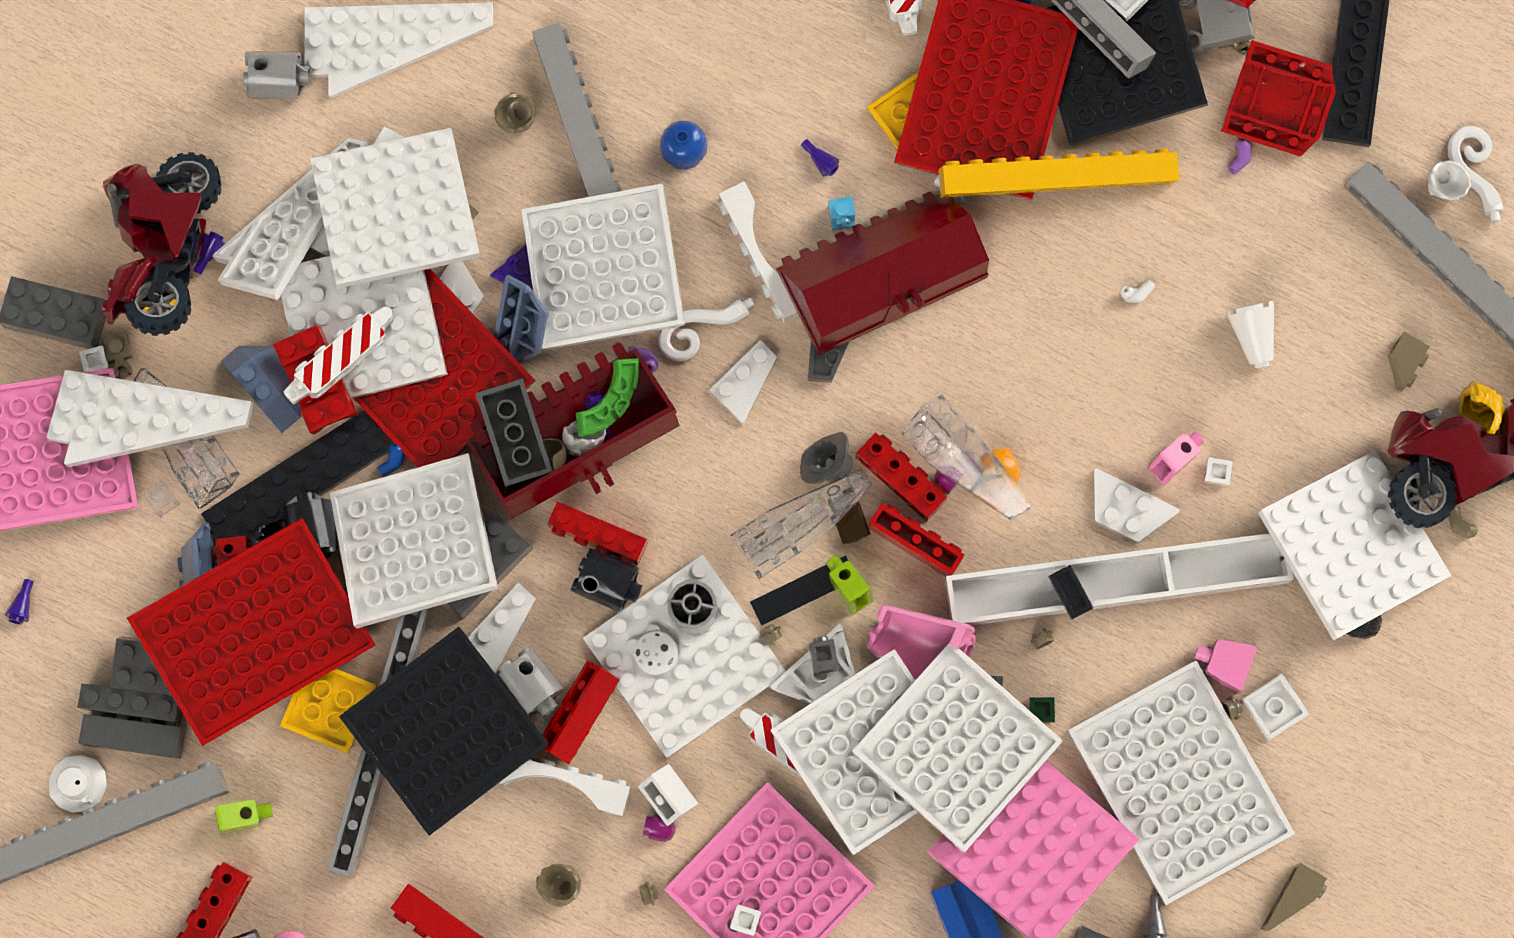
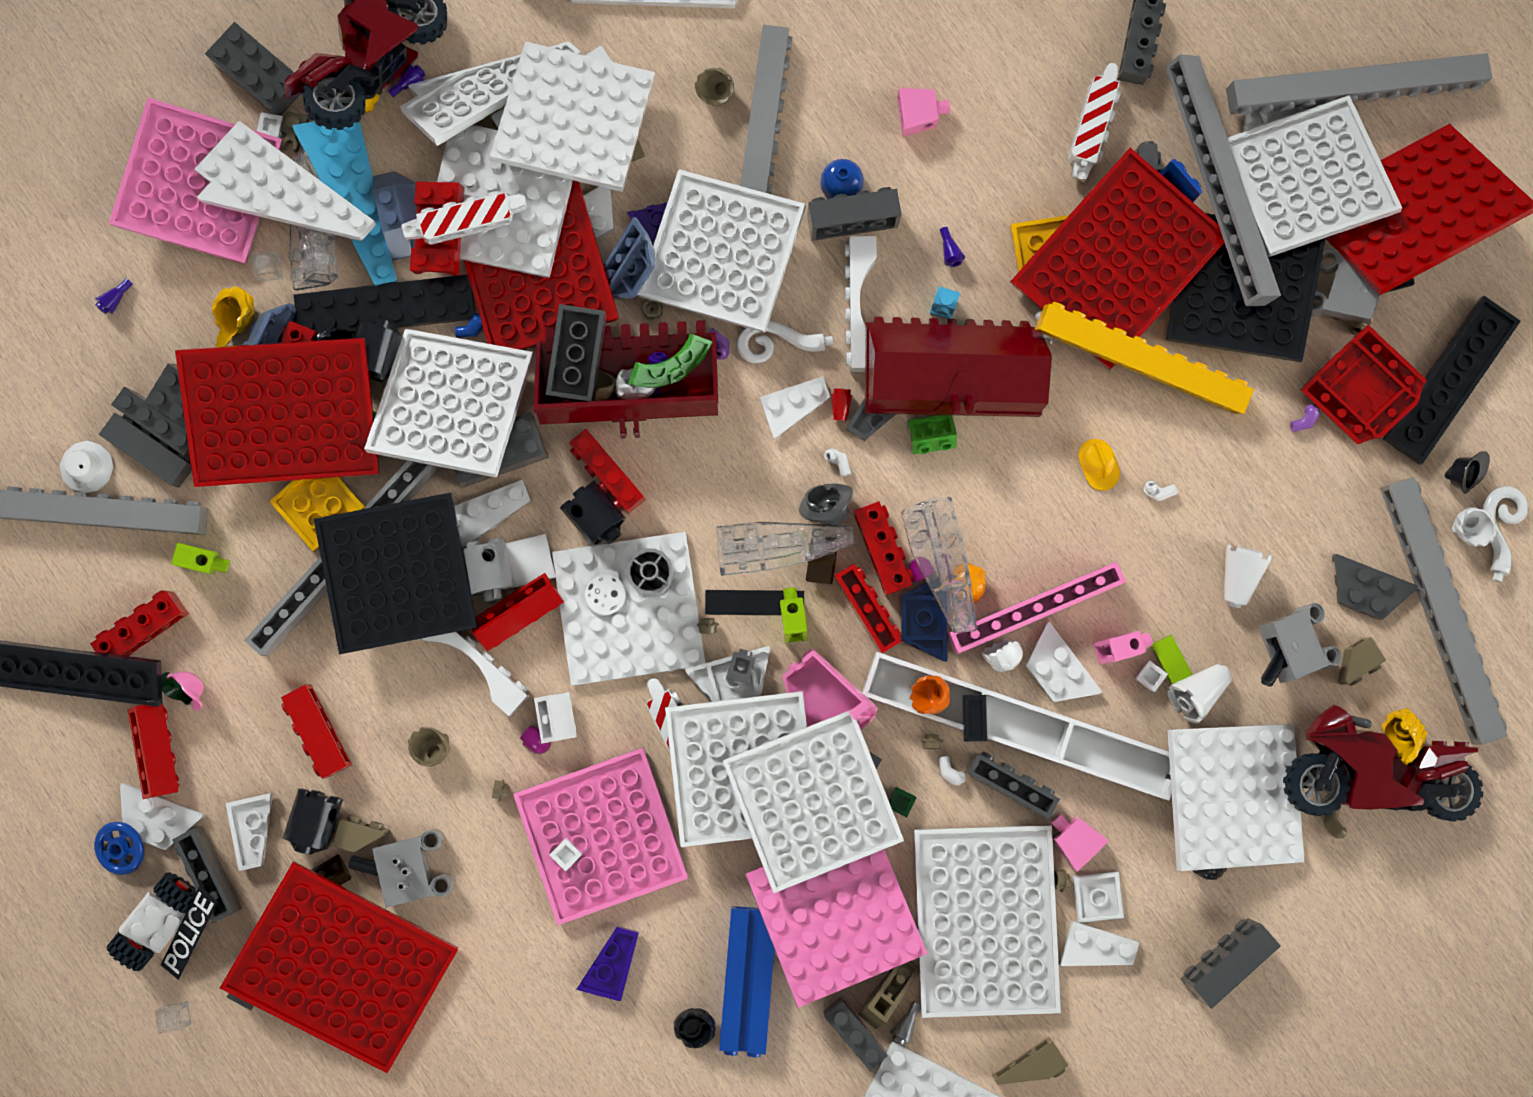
camera: 25 degrees right, 5 degrees up
none -> yellow hair [211,286,255,347]
none -> medium azure wing [292,121,397,286]
none -> white tile [506,534,556,589]
none -> dark tan plate [641,300,663,321]
none -> dark grey brick [807,187,902,241]
none -> white arm [824,448,852,477]
none -> red cone [831,388,853,421]
none -> dark tan slope [858,961,919,1029]
none -> bright pink torso [897,88,950,136]
none -> dark blue wing [901,574,947,662]
none -> bright green bracket [908,415,957,454]
none -> orange hair [909,676,950,714]
none -> white arm [938,756,966,786]
none -> bright pink brick [947,562,1126,654]
none -> dark grey brick [964,751,1060,819]
none -> white hair [982,639,1023,672]
none -> white wing [1059,920,1139,966]
none -> yellow piece [1078,439,1120,491]
none -> lime tile [1151,635,1193,685]
none -> white cone [1167,664,1232,723]
none -> dark grey brick [1181,918,1281,1009]
none -> light grey piece [1258,603,1342,687]
none -> dark grey wing [1332,554,1418,620]
none -> black piece [1444,451,1490,494]

